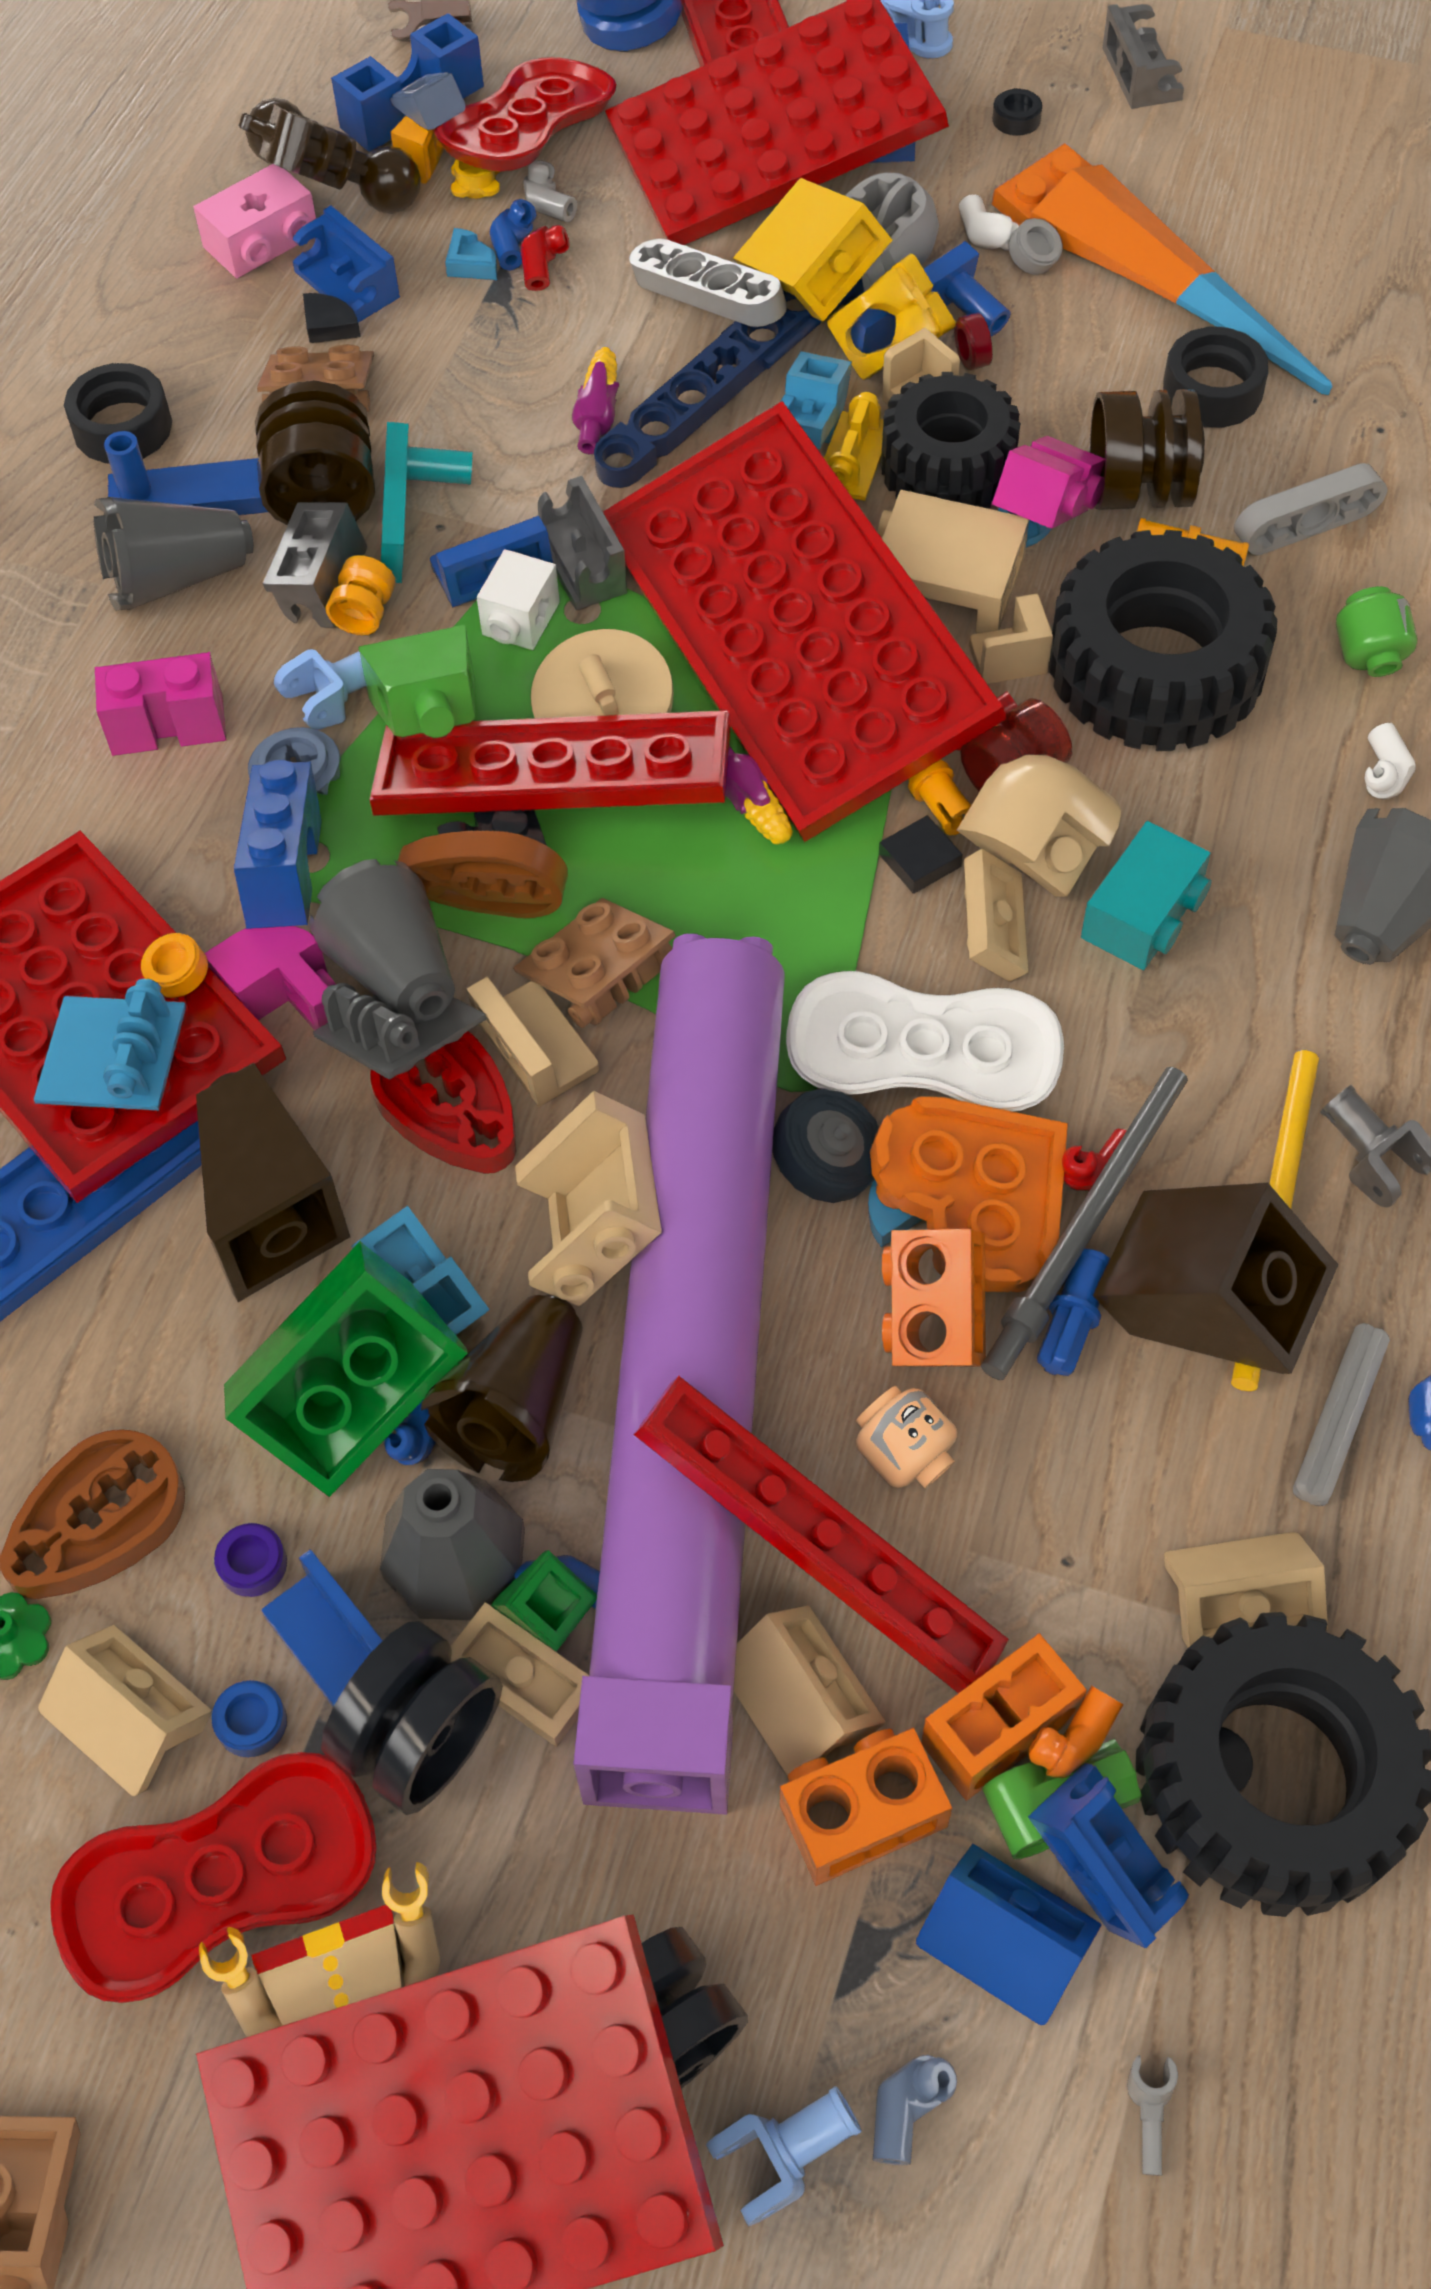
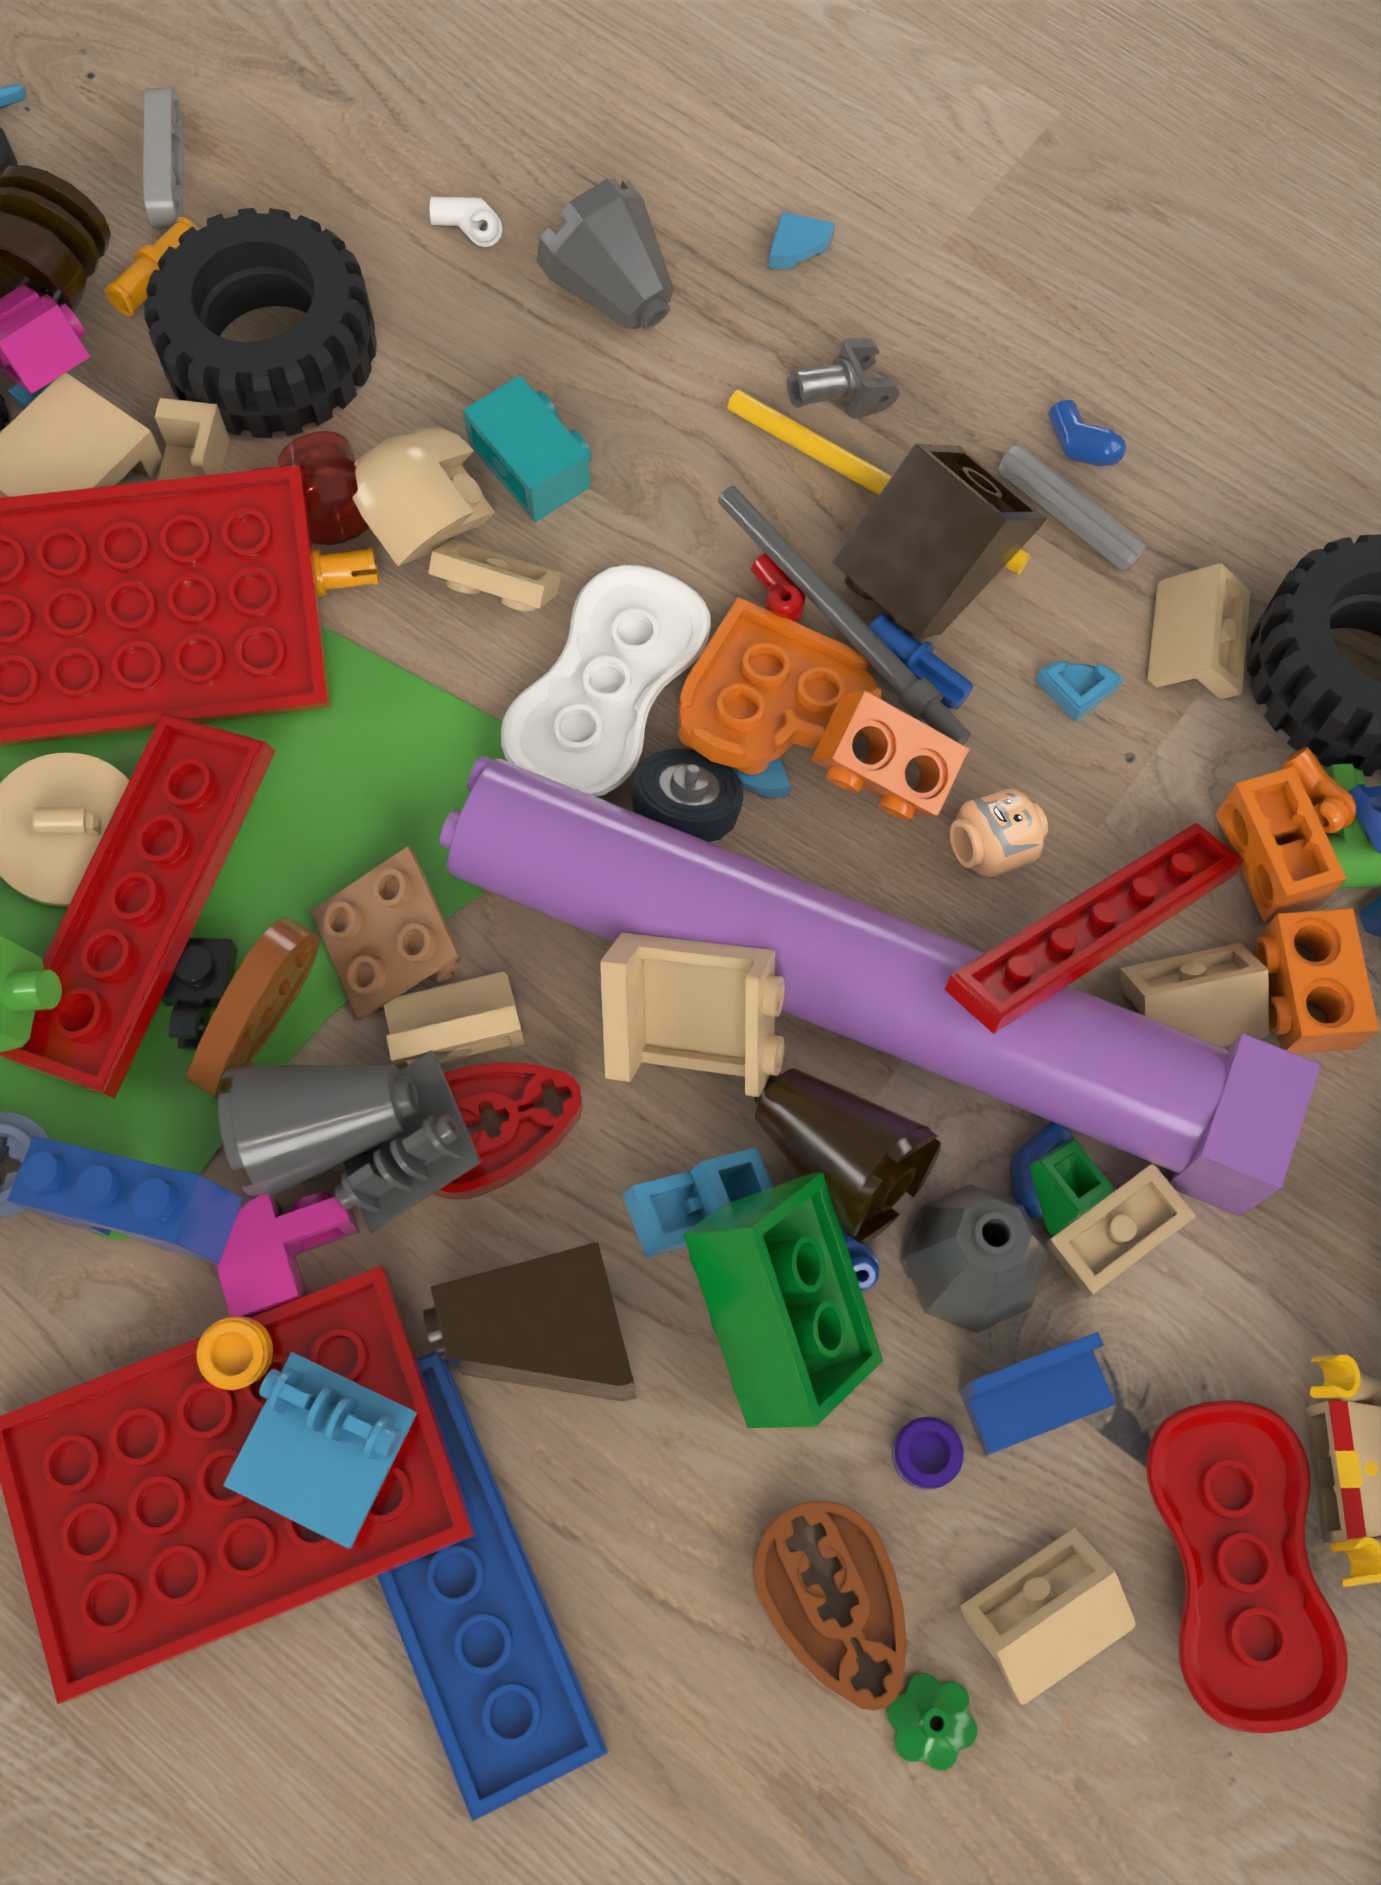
camera: 75 degrees left, 10 degrees up
blue tile [212,1680,287,1757] -> none
black wheel [321,1621,503,1815] -> none
piece [725,746,793,845] -> none
black tile [879,815,963,894] -> none
bright green head [1336,586,1418,677] -> none
none -> dark azure tile [1035,661,1124,722]

